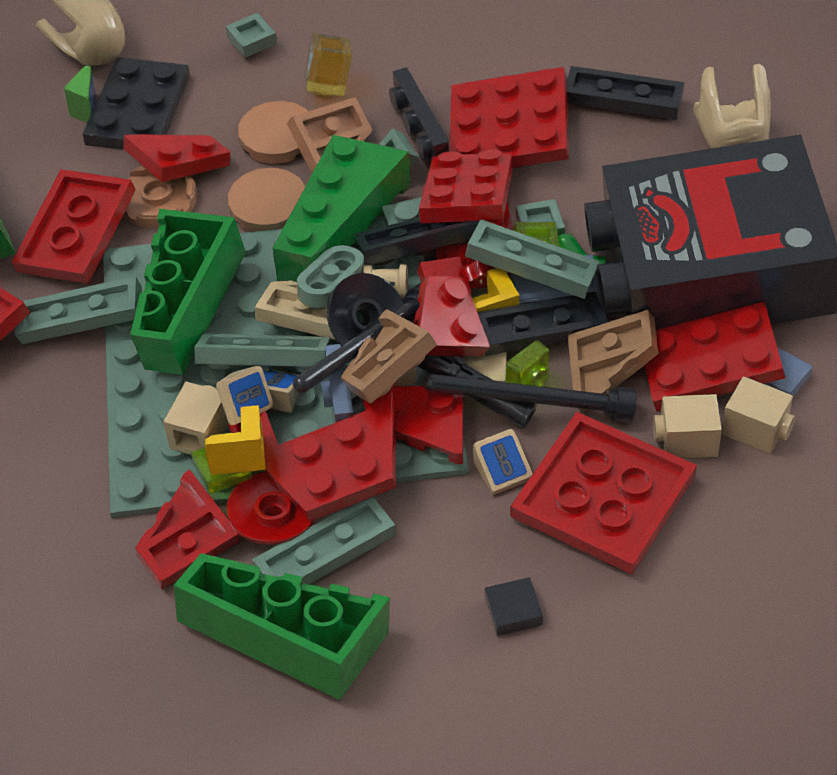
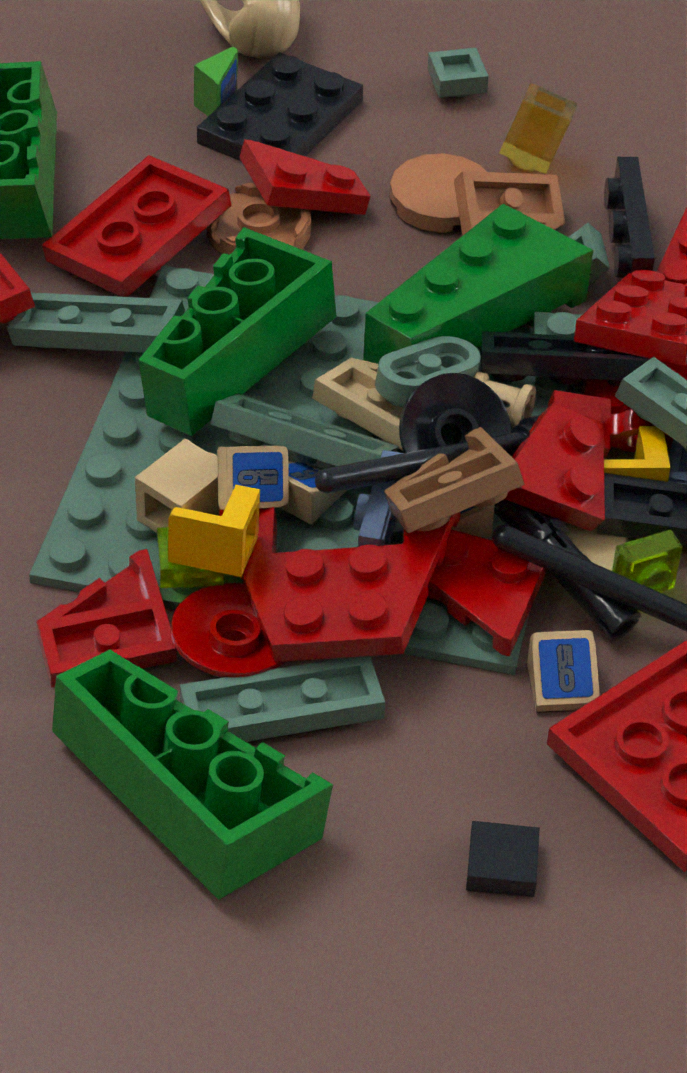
camera: 15 degrees right, 5 degrees down
nougat tile [228,168,305,232] -> none

